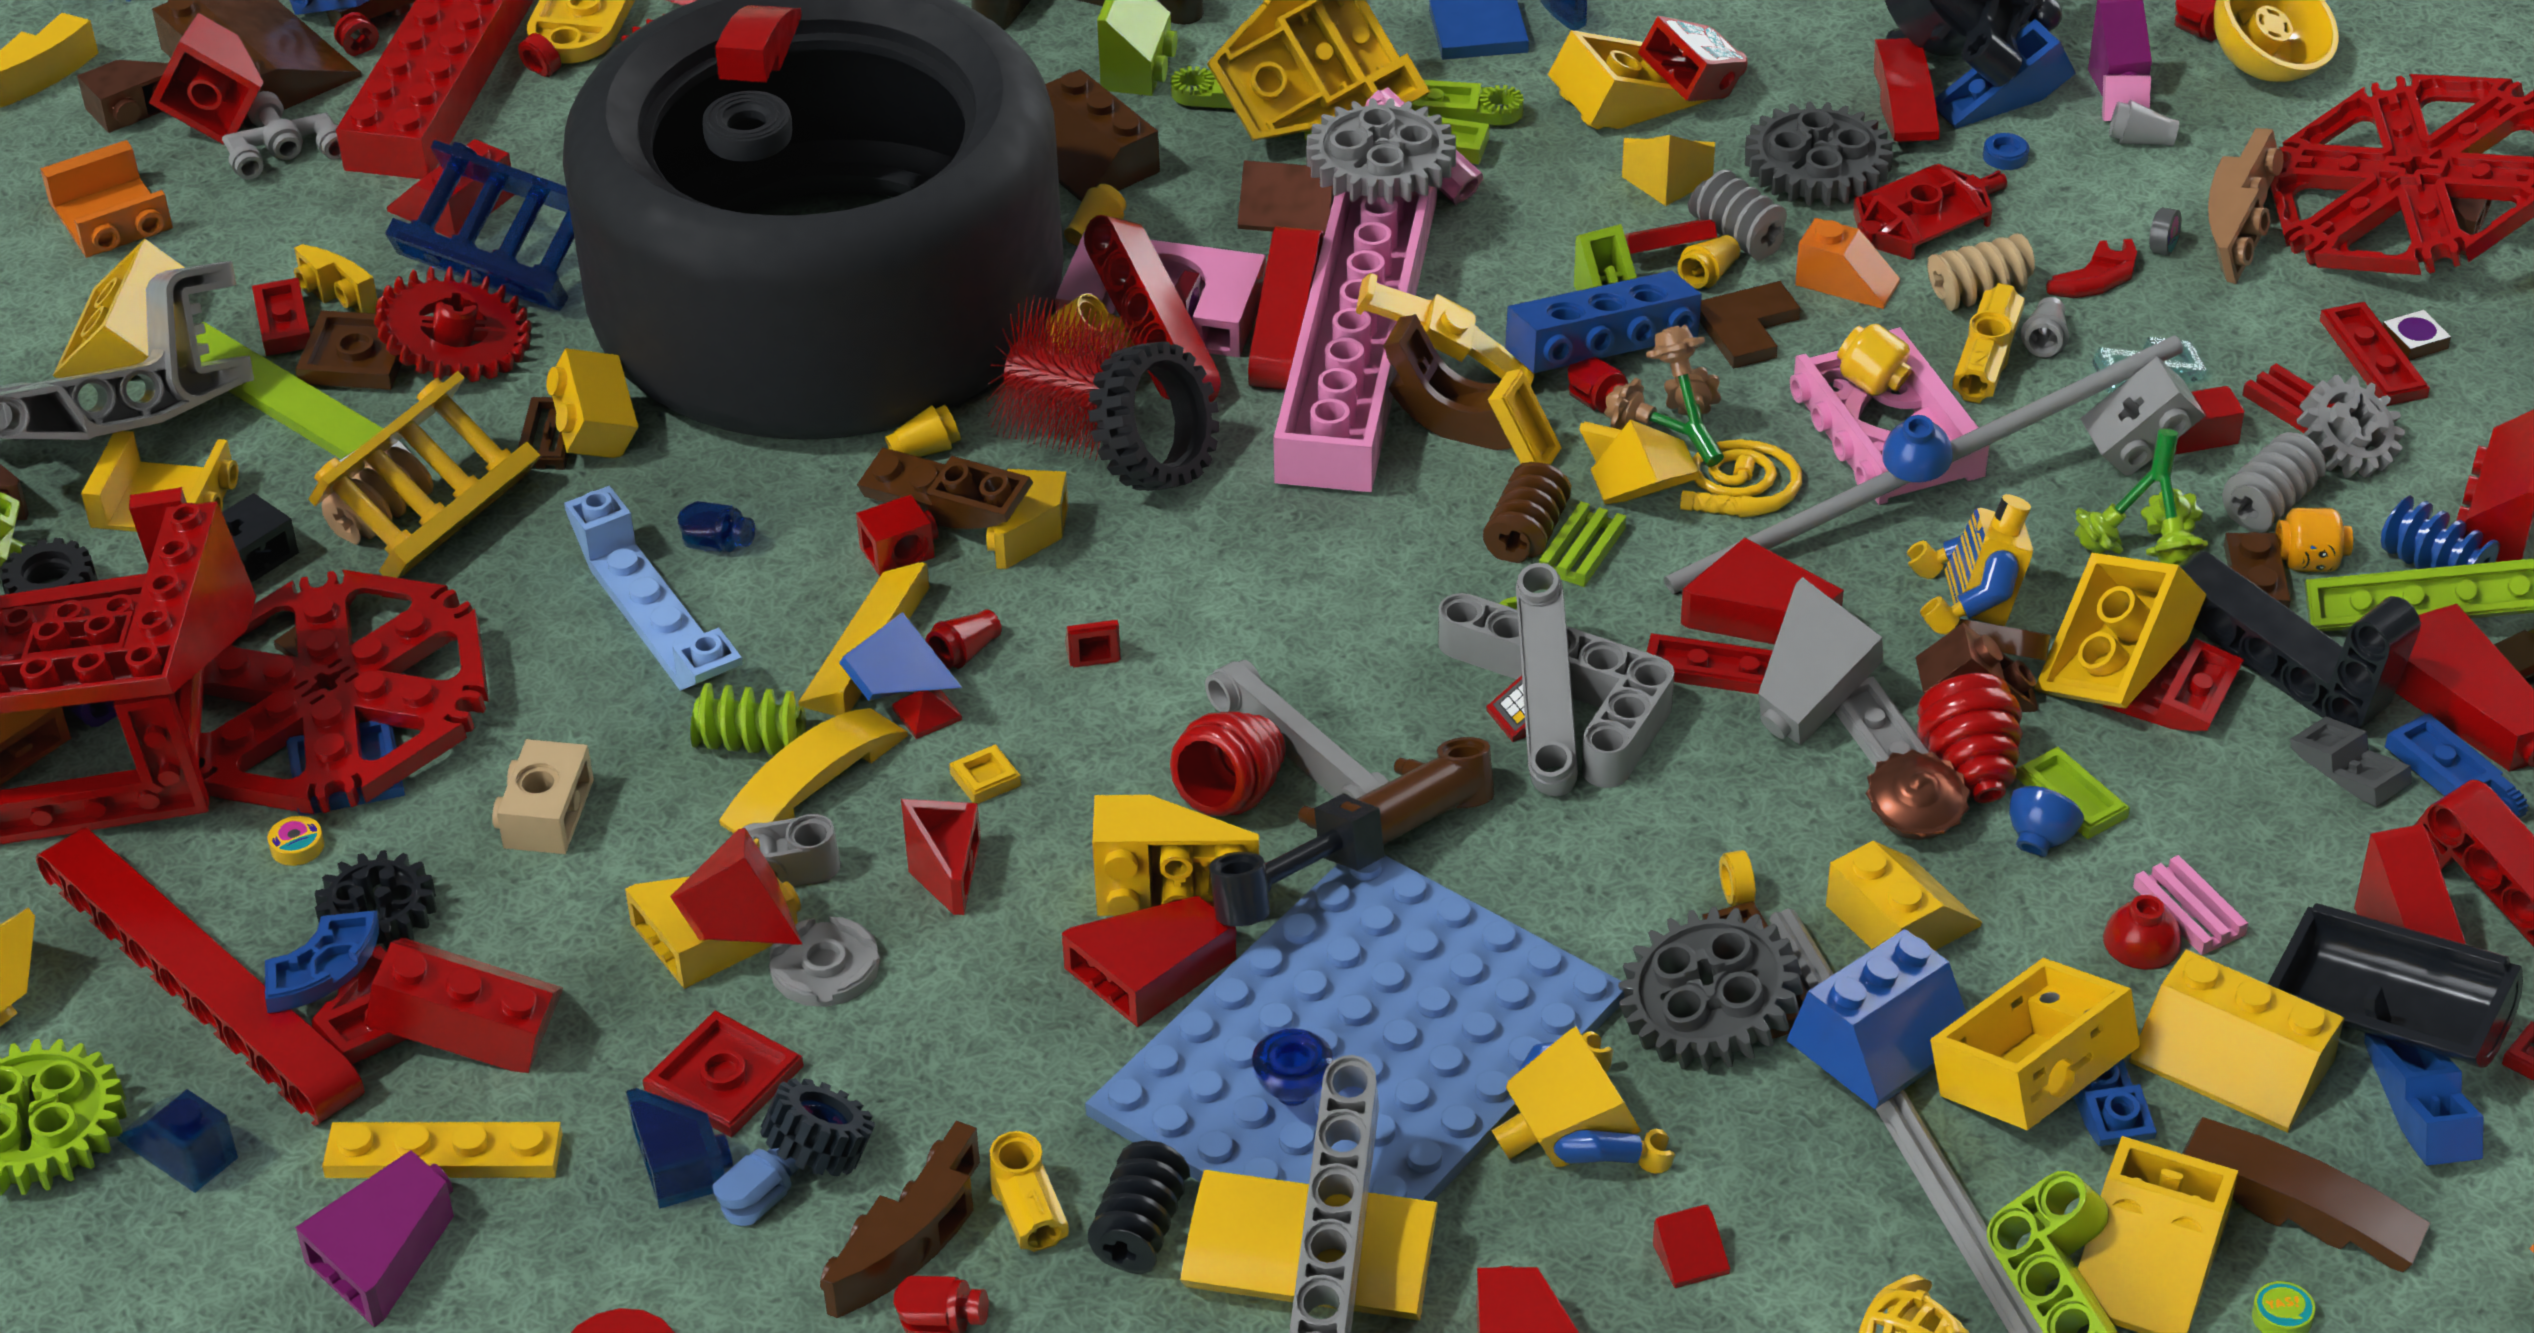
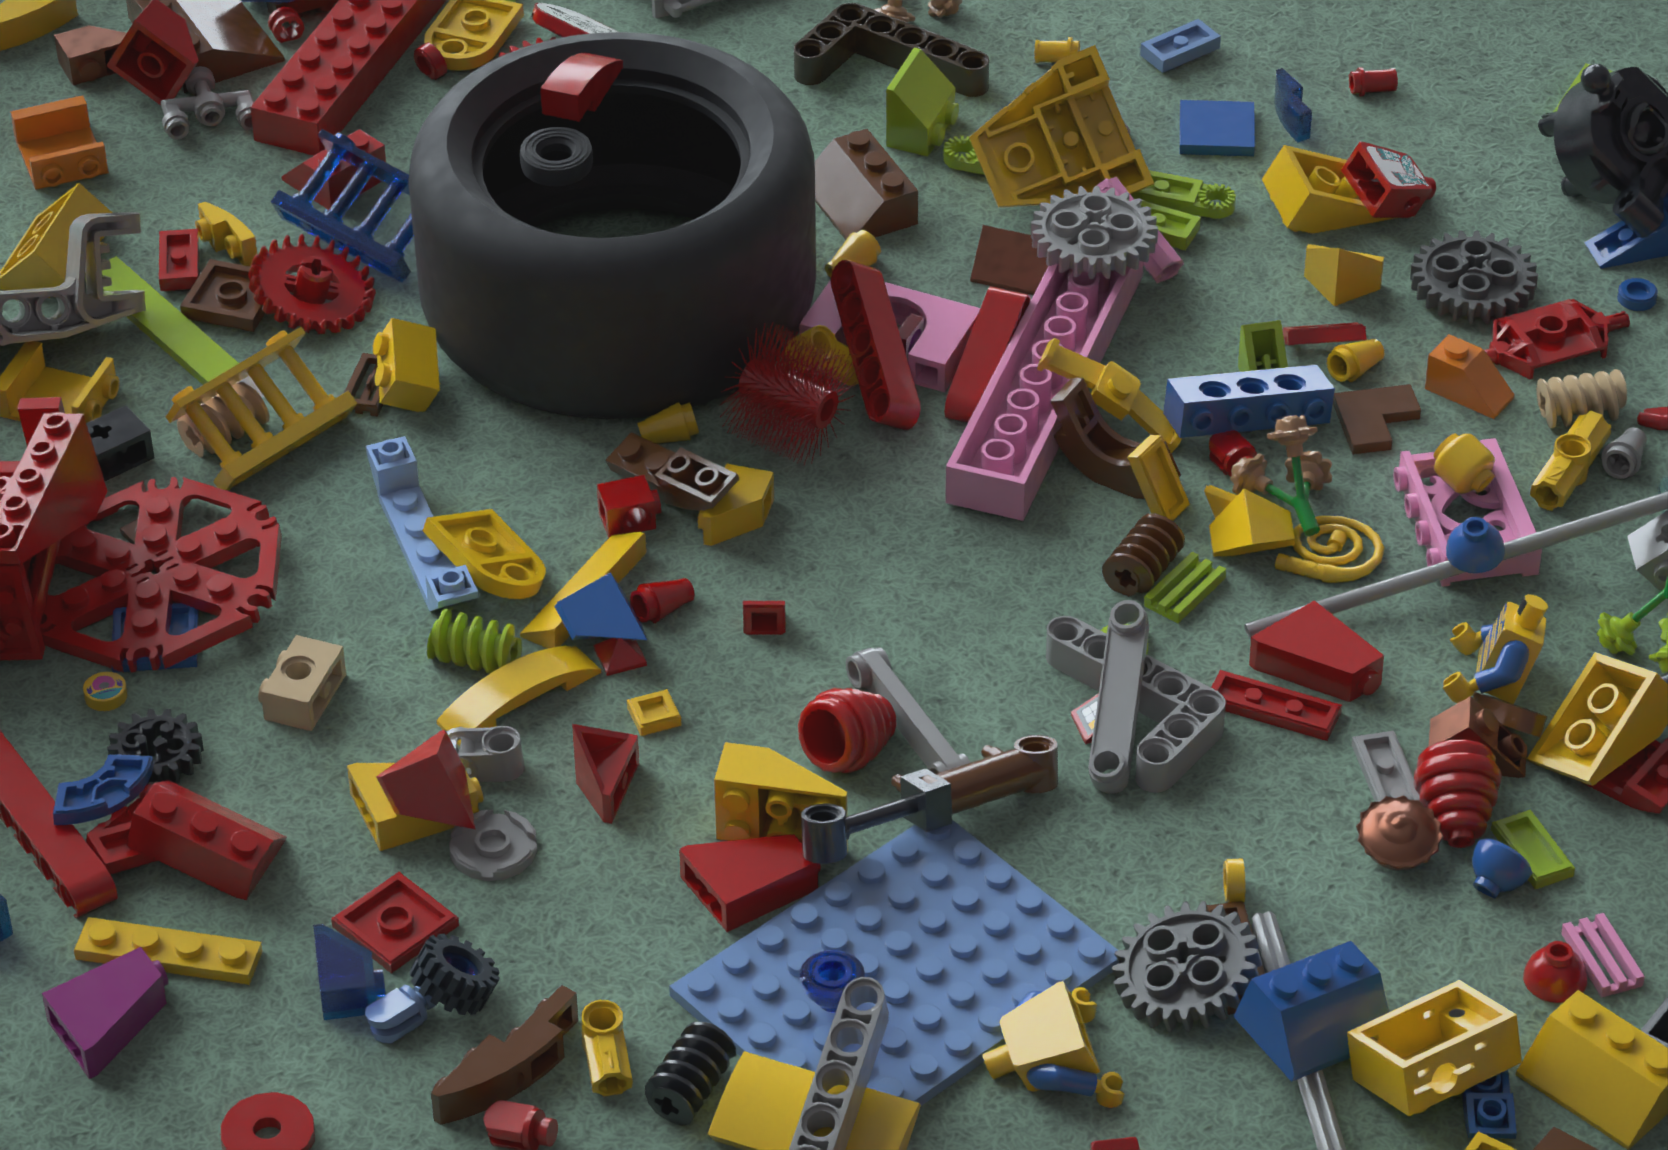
camera: 10 degrees right, 0 degrees up
clear blue arm [677,501,756,553] -> none
black tyre [1089,342,1219,491] -> none
light grey piece [1687,170,1787,261] -> none
light grey slope [1758,577,1883,745] -> none
yellow slope [1826,841,1982,951] -> none
red slope [1874,38,1940,142] -> none
none -> yellow plate [422,509,546,599]

